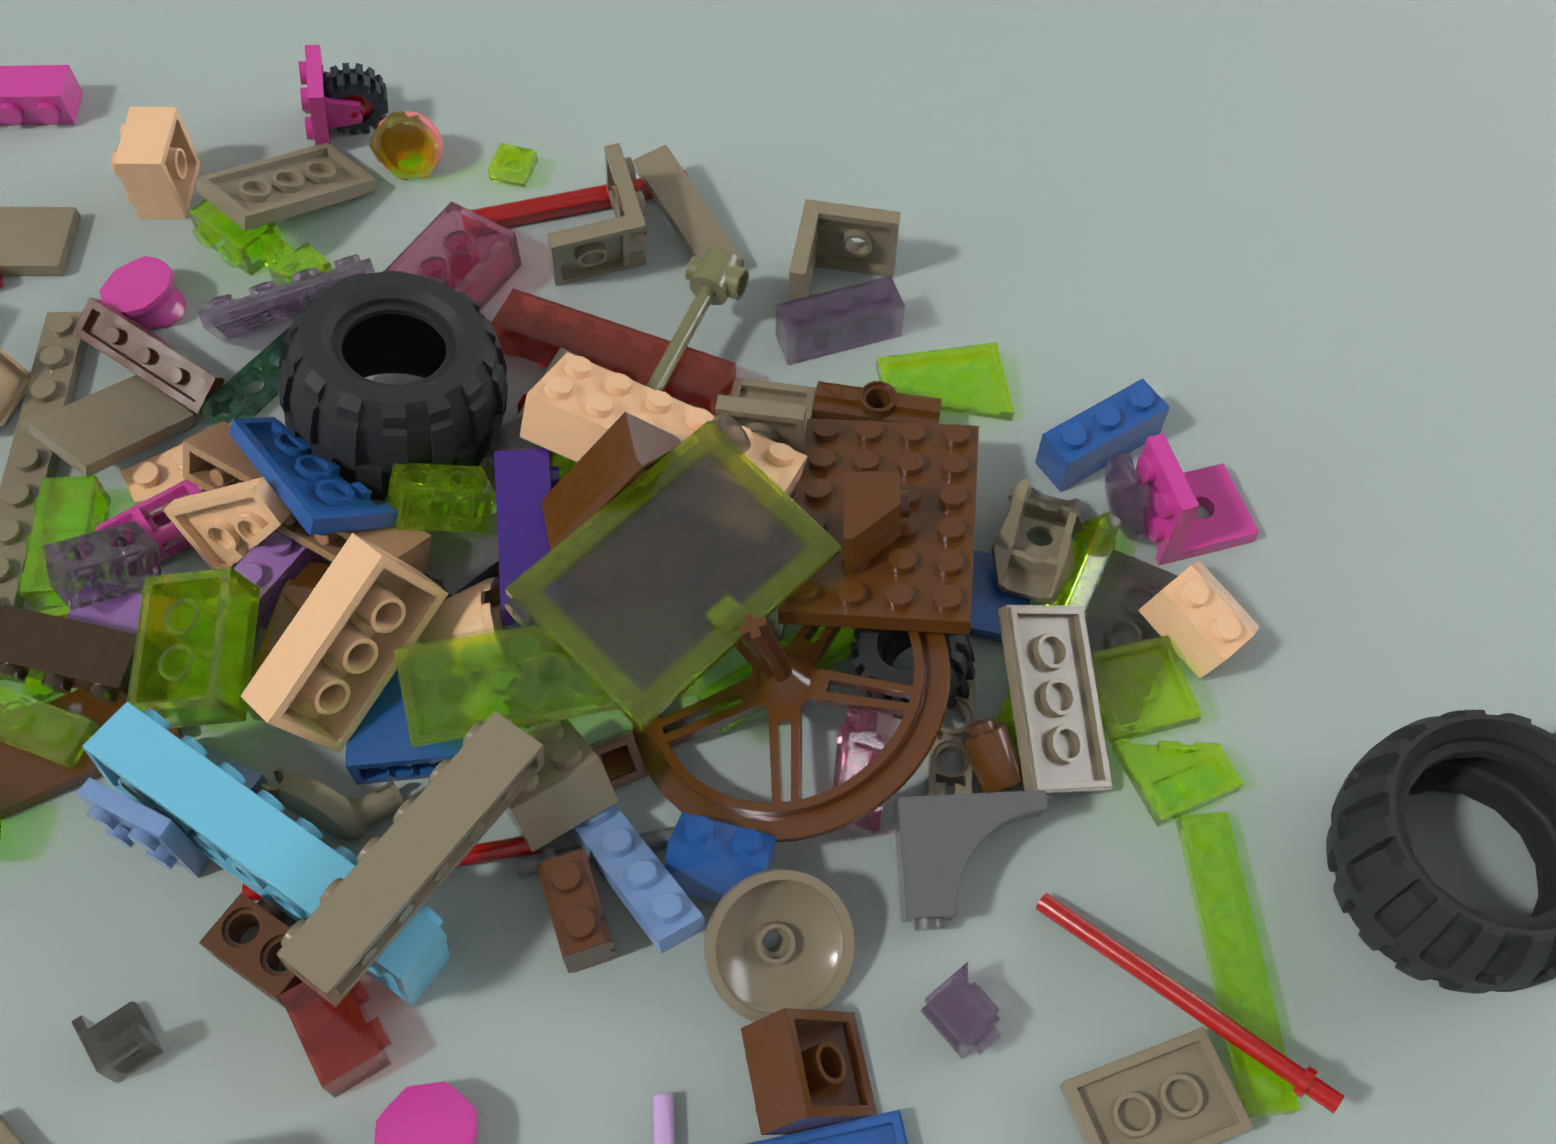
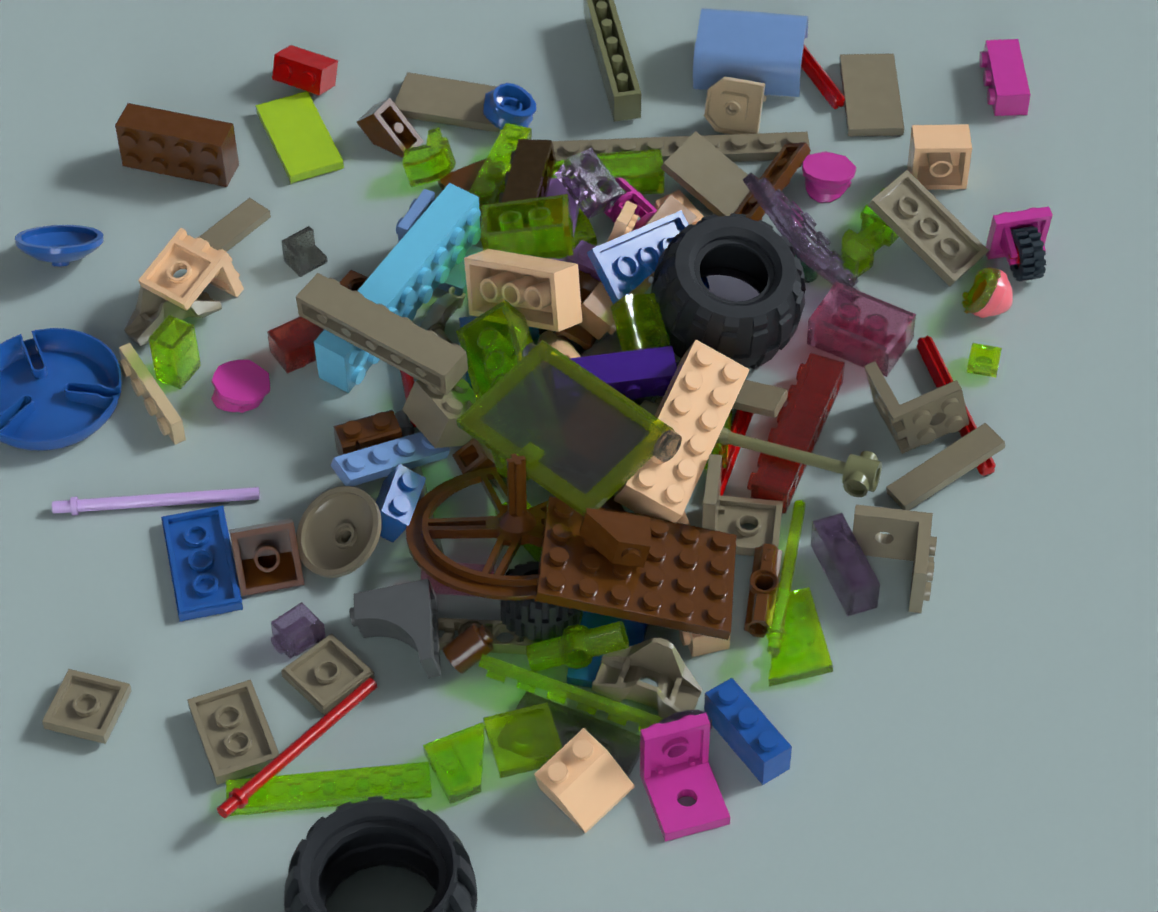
camera: 90 degrees right, 10 degrees down
reddish brown slope [541,412,683,555] -> none
dark tan tile [998,605,1113,795] -> none
none -> dark tan tile [281,633,374,716]
none -> clear neon green piece [526,621,629,672]
none -> clear neon green bar [766,500,806,655]

